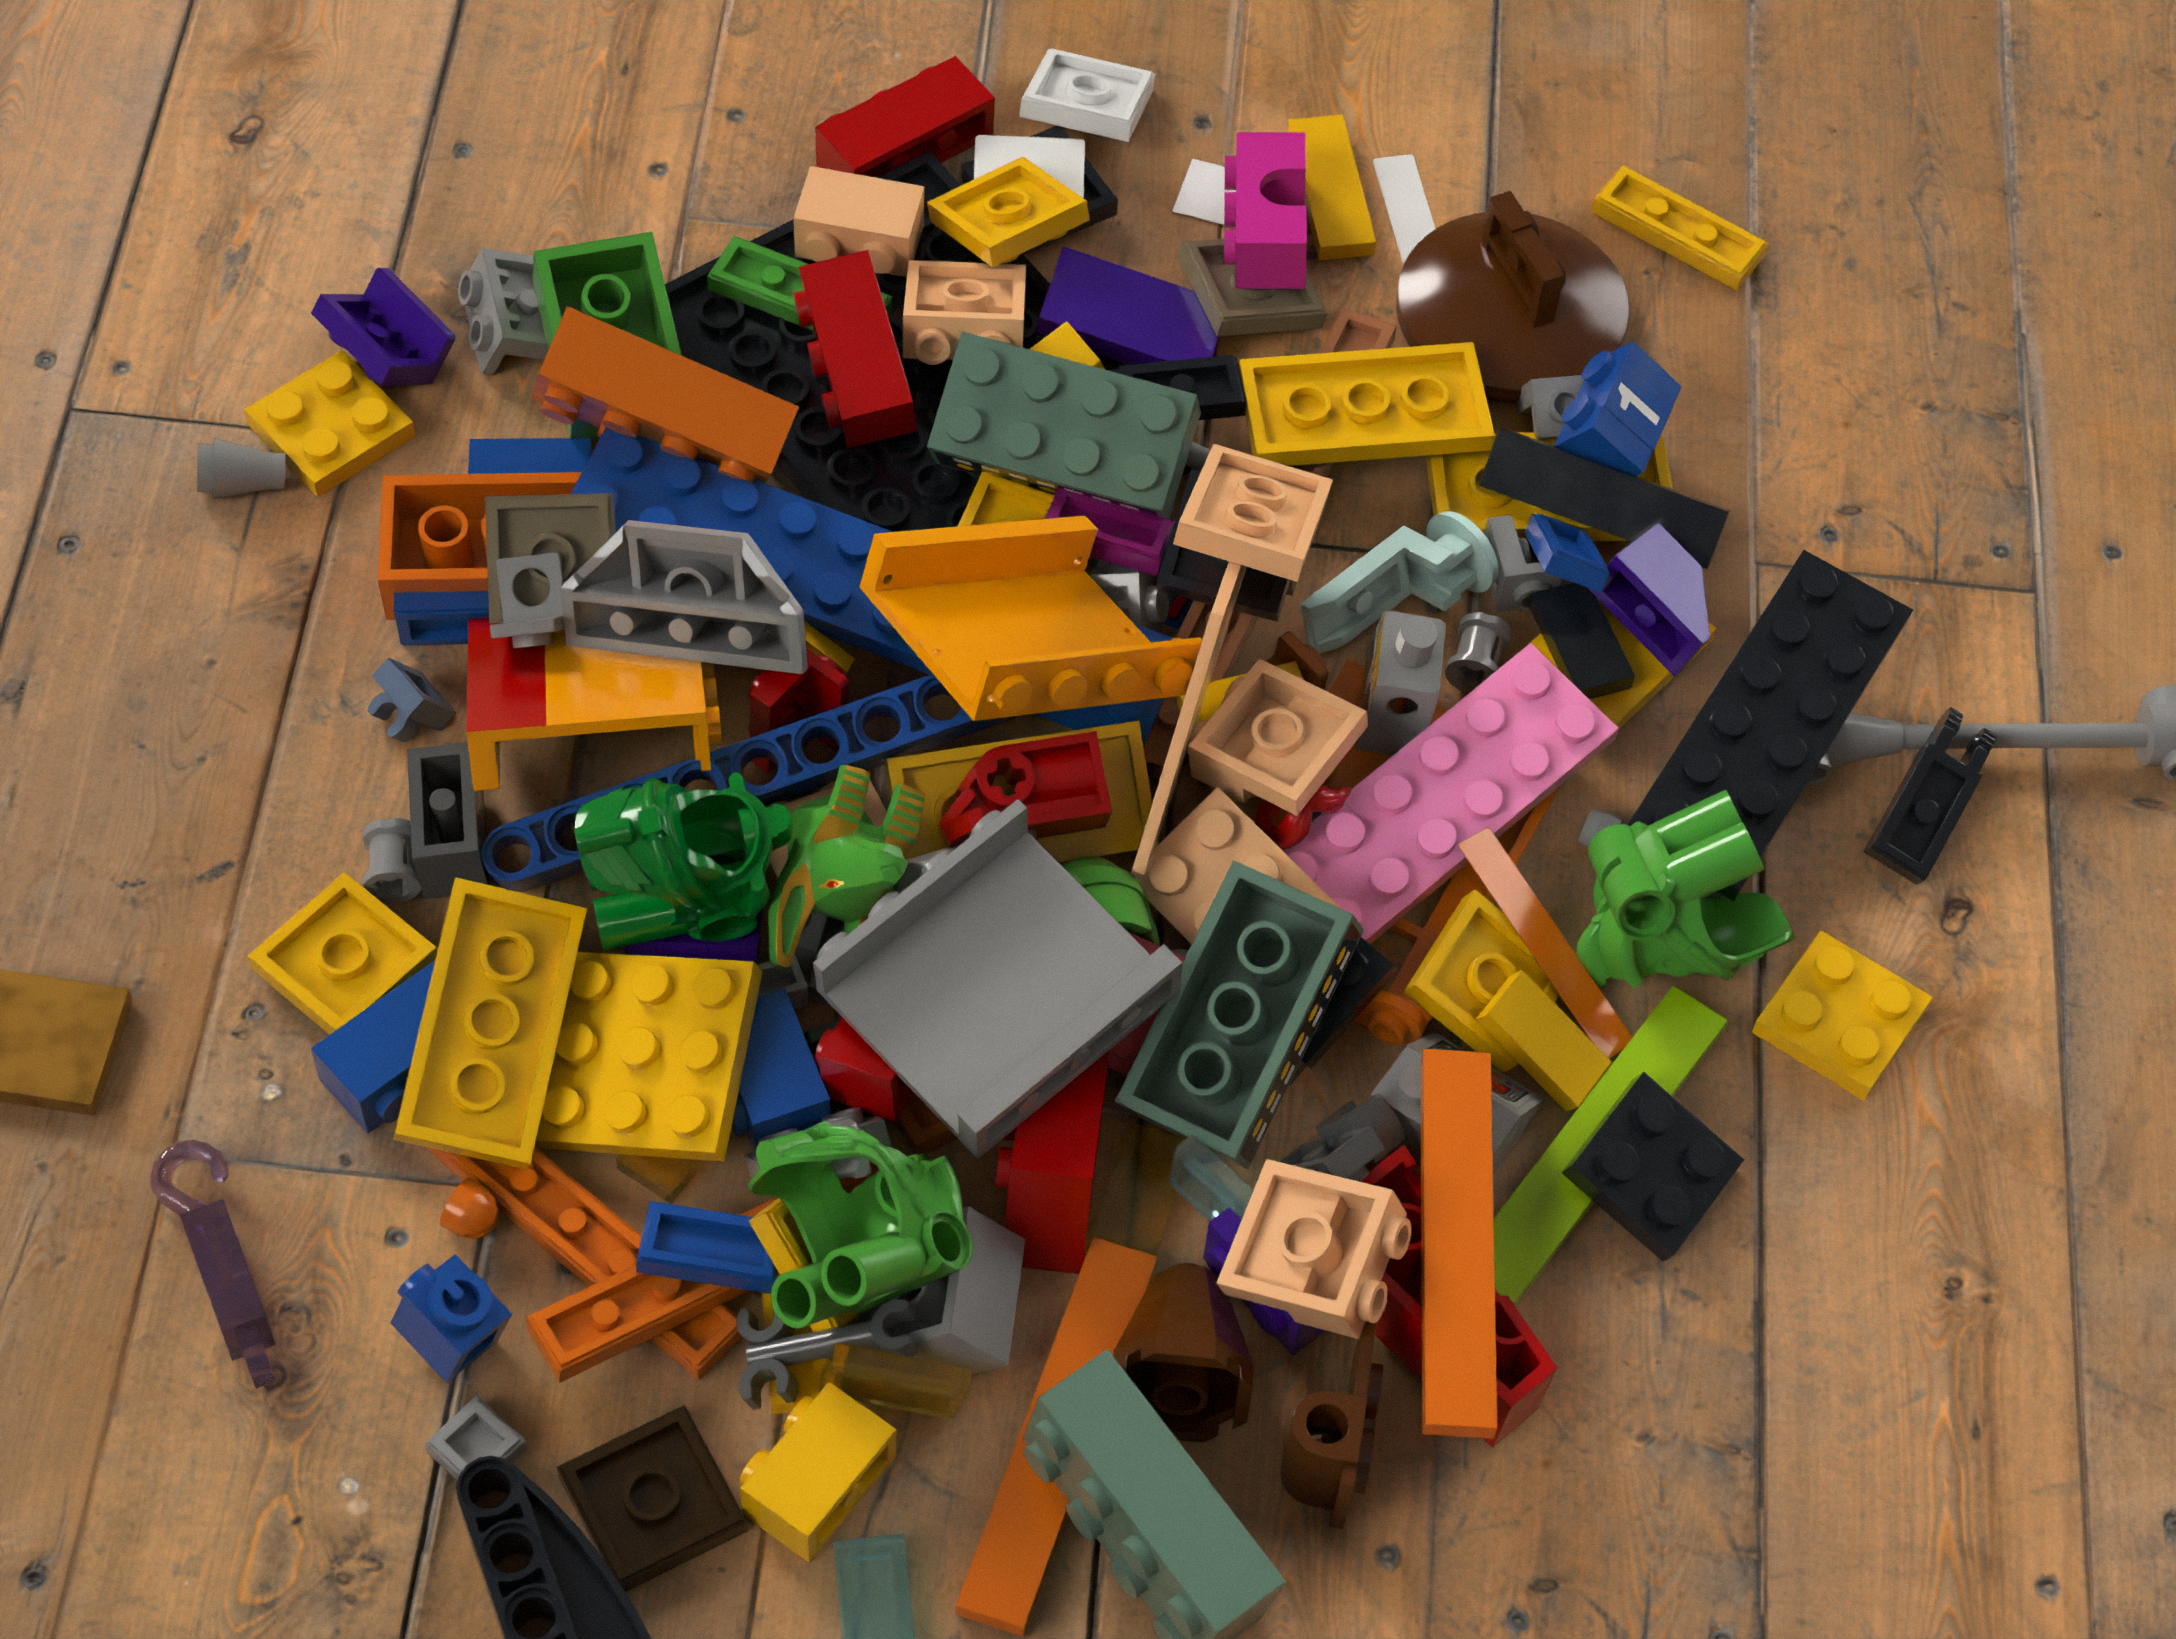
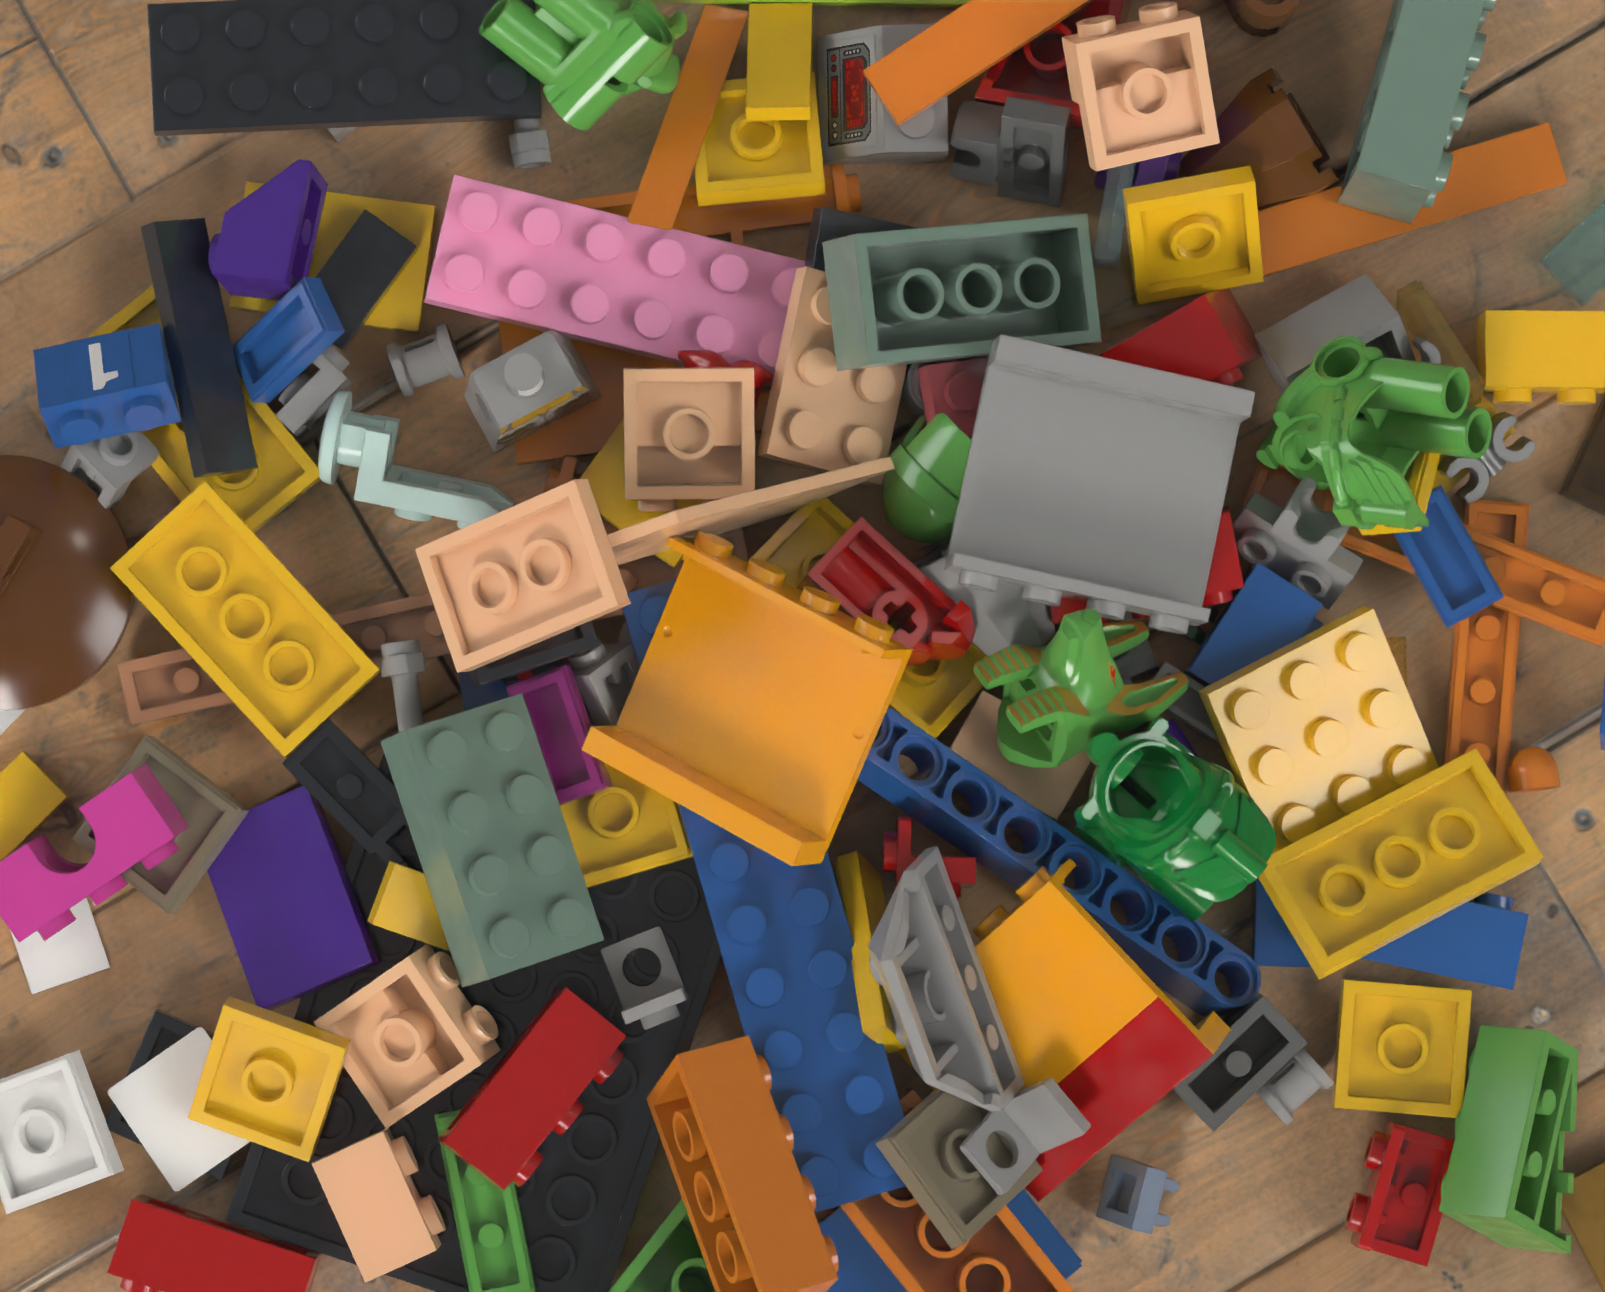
camera: 120 degrees left, 30 degrees up
none -> light grey bracket [601,926,688,1030]
none -> yellow plate [1123,165,1264,305]
none -> red bracket [1345,1119,1454,1267]
none -> bright green wedge [1439,1025,1579,1255]

